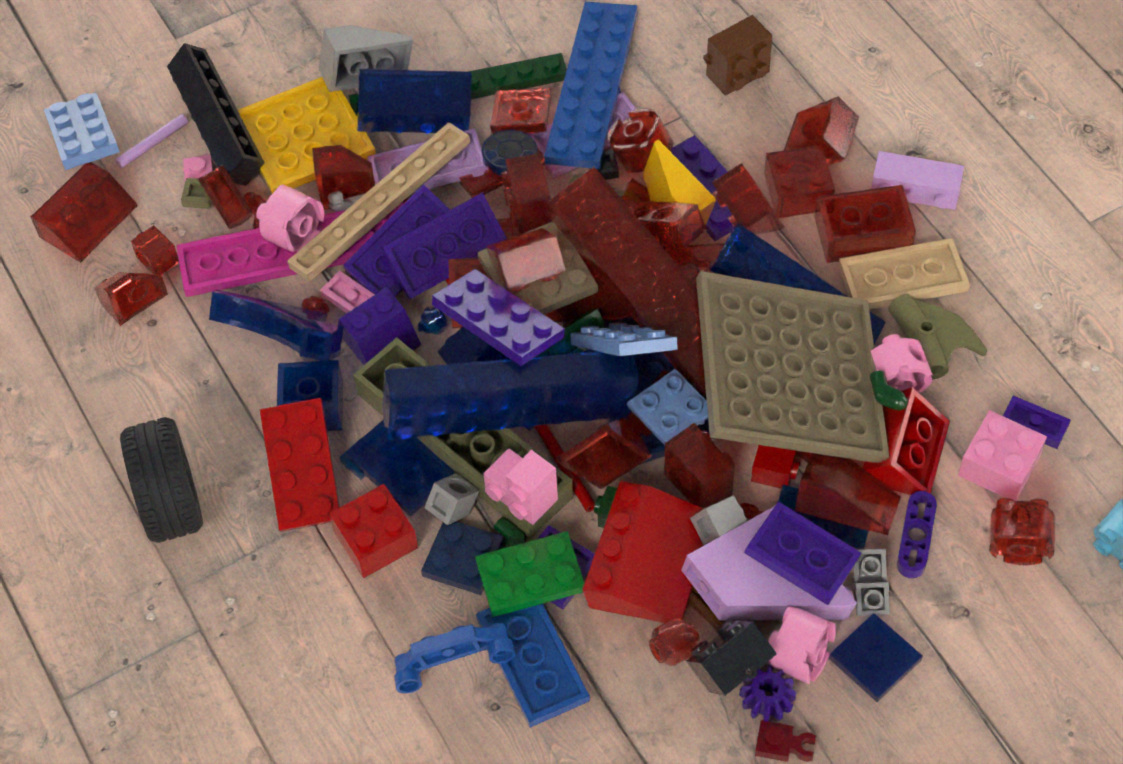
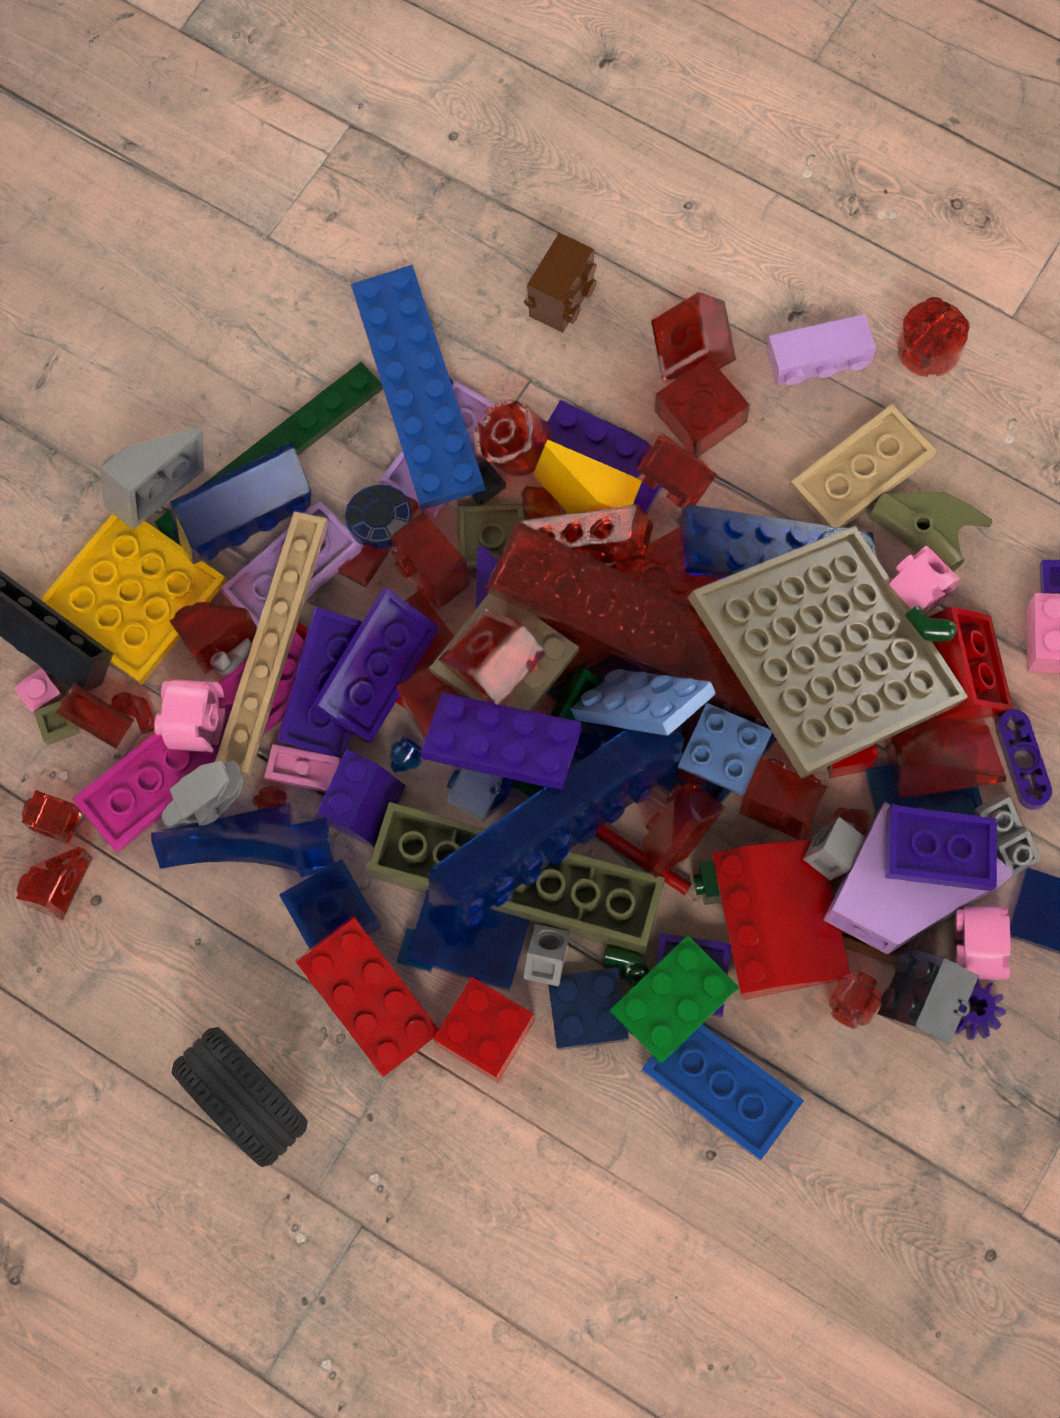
camera: 25 degrees left, 15 degrees up
blue plate [394,623,515,694] -> none
bright pink brick [483,449,558,525] -> none
clear red plate [490,88,552,134] -> none
dark red plate [755,720,816,762] -> none
clear red brick [814,185,916,263] -> none
none -> light grey hinge [162,760,244,827]
none -> clear red brick [897,297,970,377]

